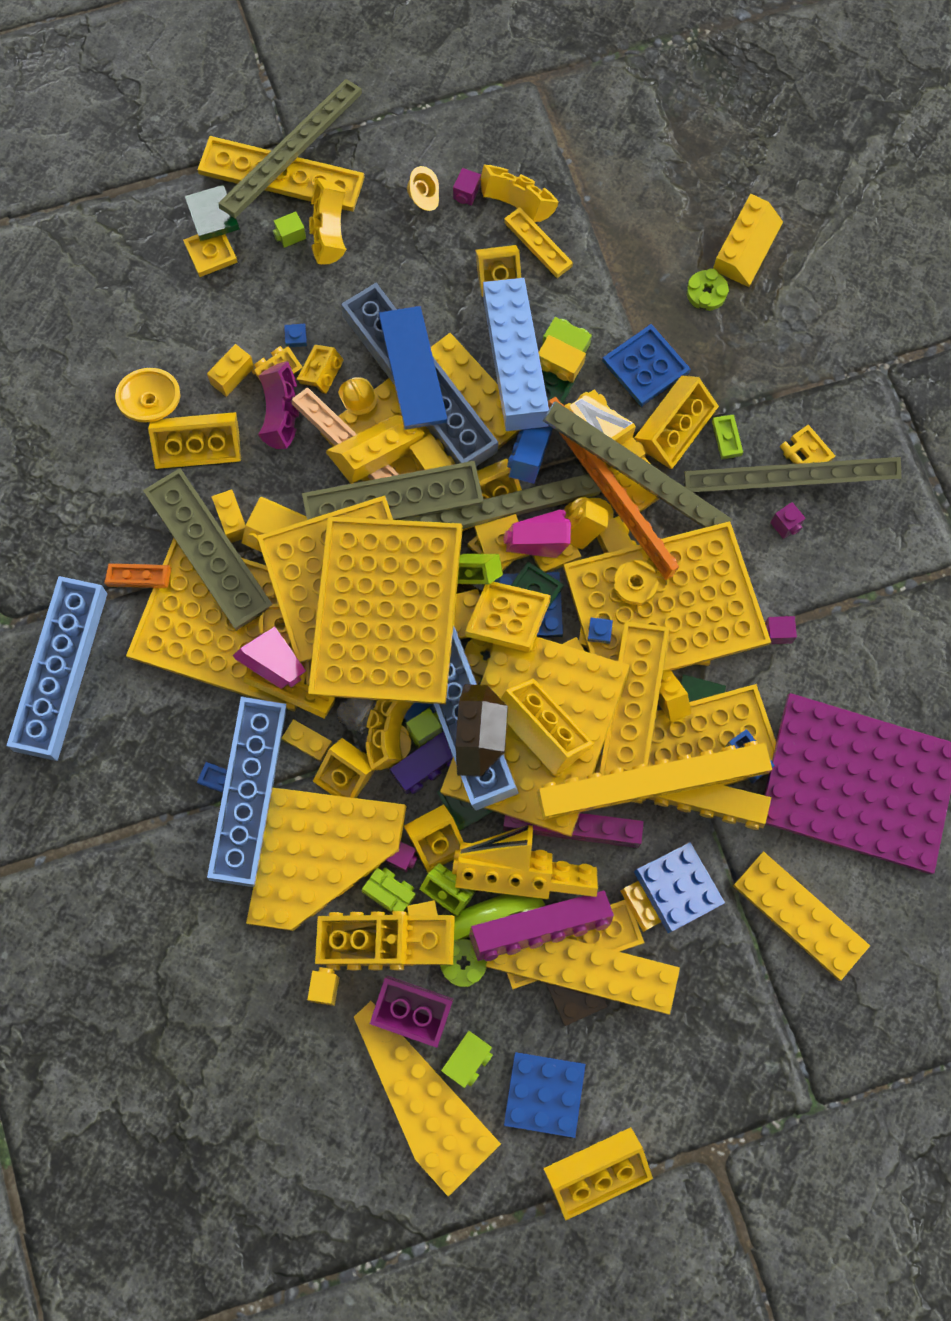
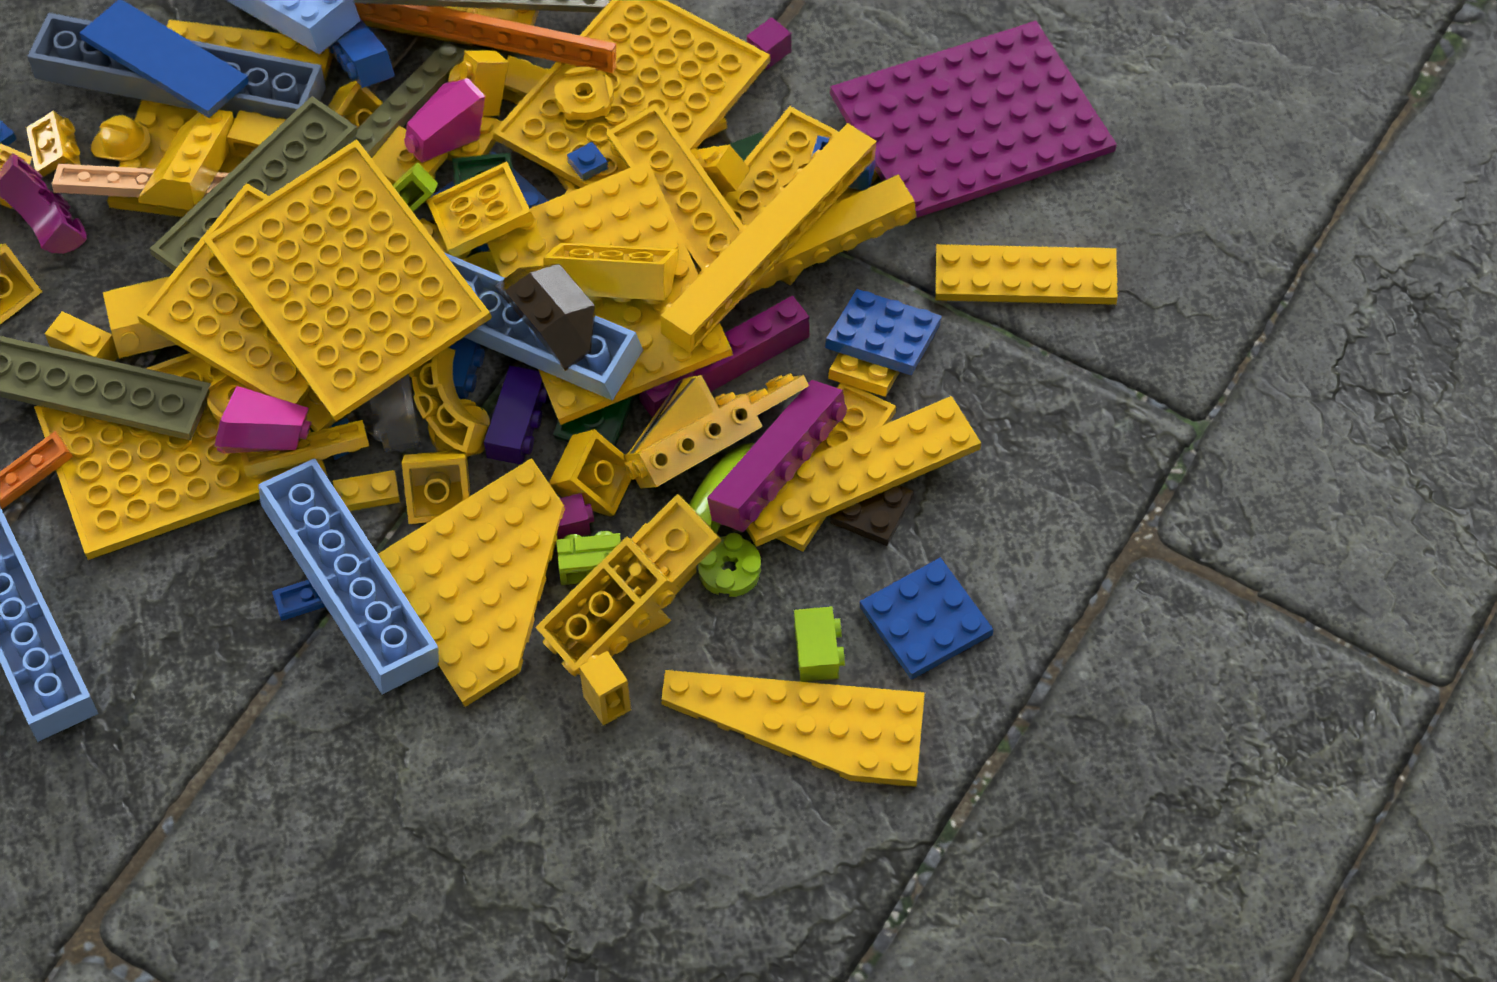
camera: 35 degrees left, 15 degrees down
magenta slope [369,976,454,1048] -> none
lime brick [406,708,443,749] -> none
lime brick [419,863,476,916] -> none
yellow slope [544,1127,653,1221] -> none

